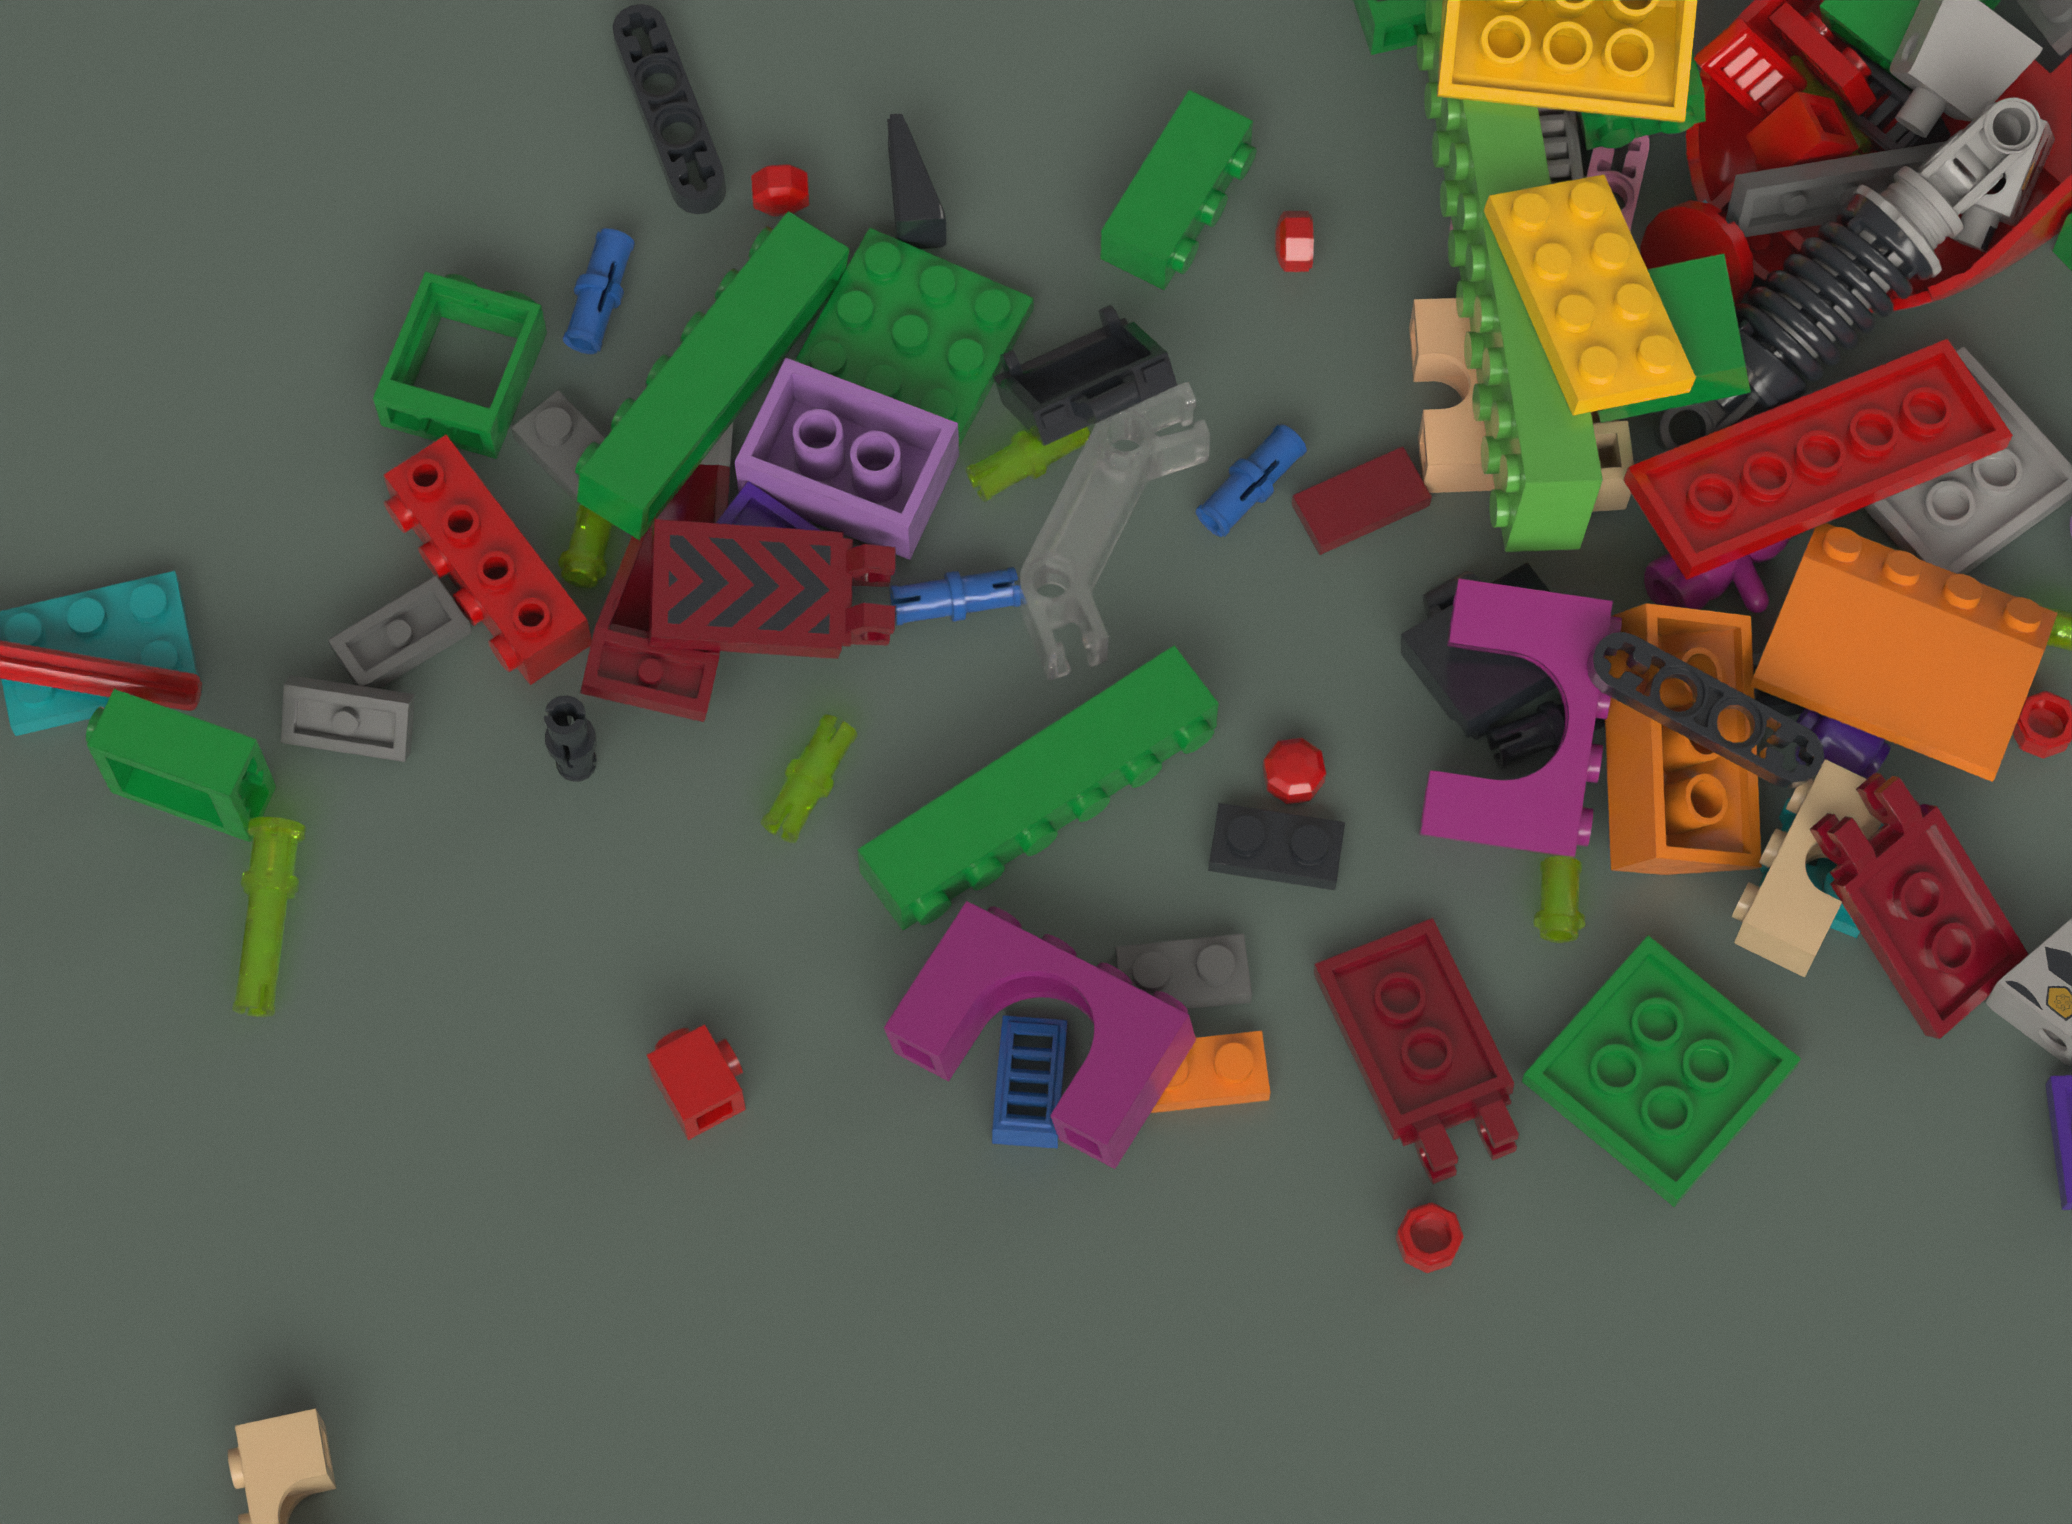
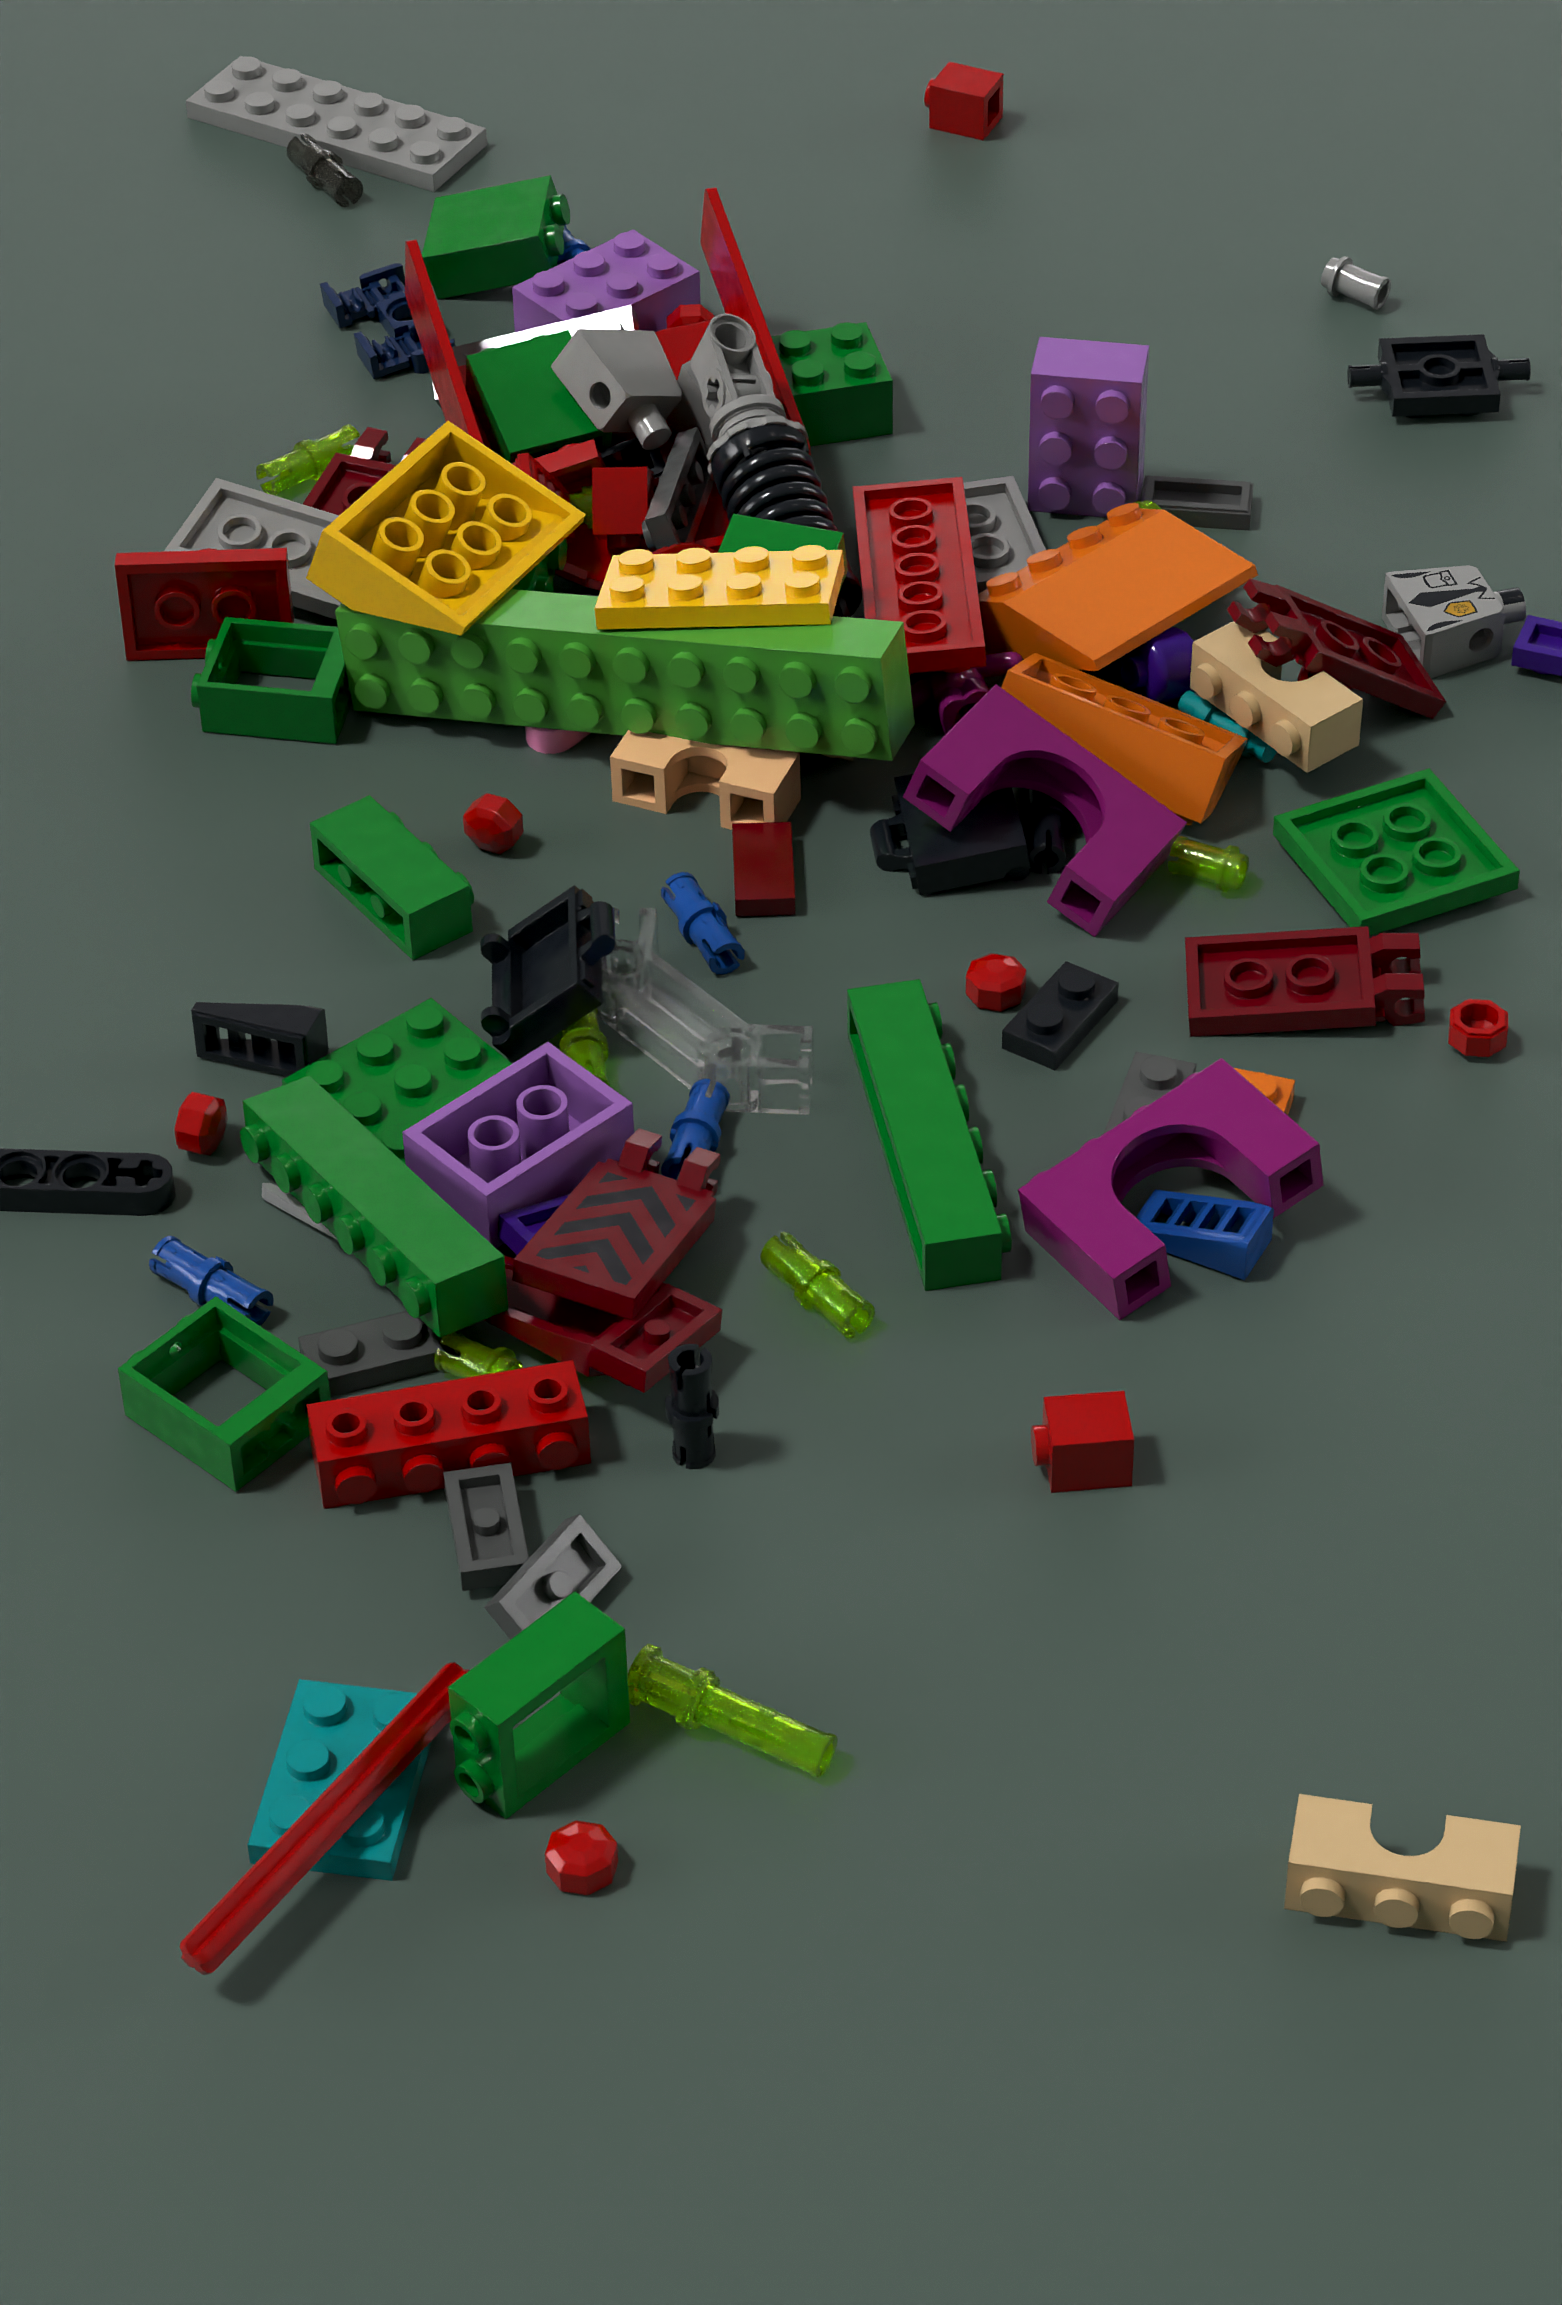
camera: 65 degrees left, 25 degrees down
black beam [1587,632,1824,788] -> none
none -> red tile [545,1820,618,1895]

